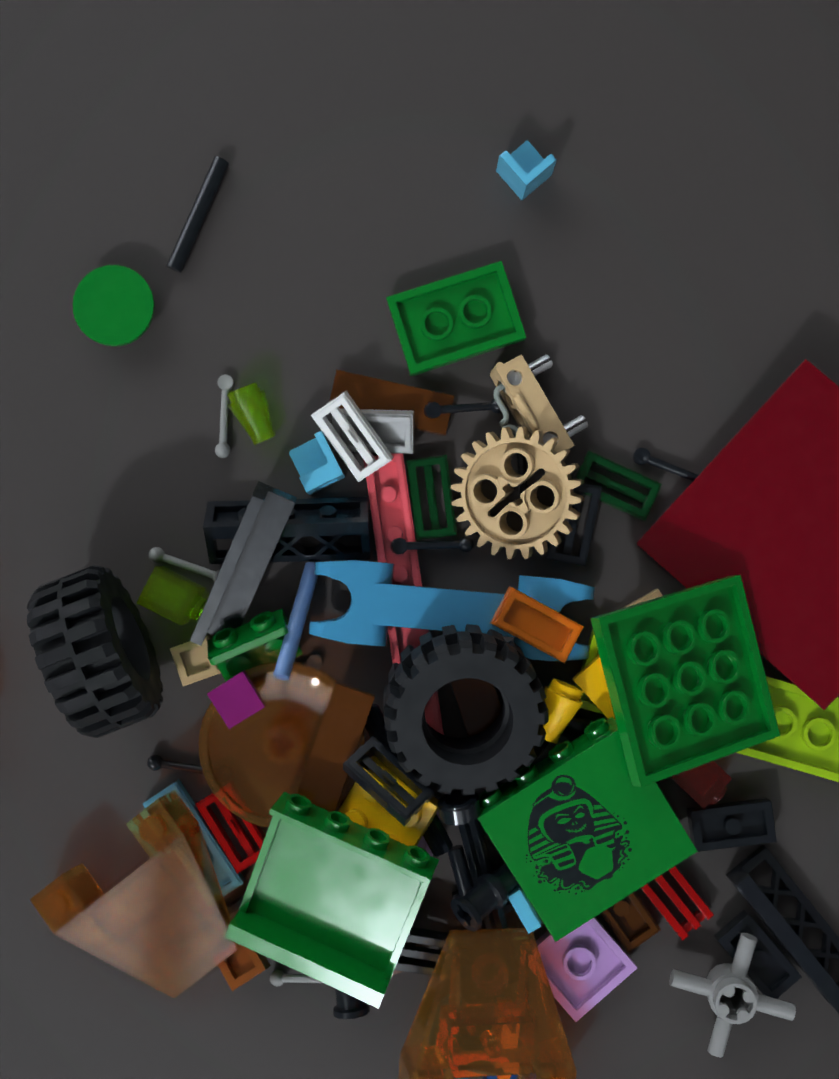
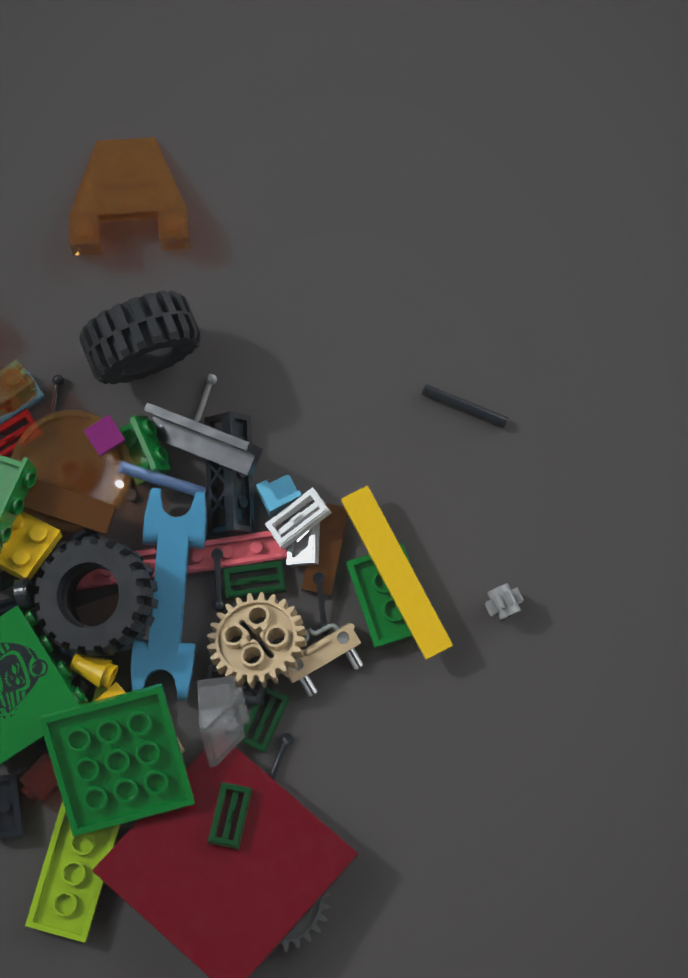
camera: 90 degrees right, 10 degrees down
green piece [72,265,155,347] -> none
clear neon green brick [136,566,207,625] -> none
tan tile [170,634,221,686] -> none
light grey hinge [215,374,234,458] -> none
clear neon green cone [227,382,276,445] -> none
black tile [343,736,435,826] -> none
orange tile [490,587,584,663] -> none
medium azure panel [496,140,557,200] -> none
none -> clear slope [197,676,249,767]
none -> dark green tile [208,782,253,851]
none -> yellow tile [341,485,453,660]
none -> light grey gear [485,583,524,621]

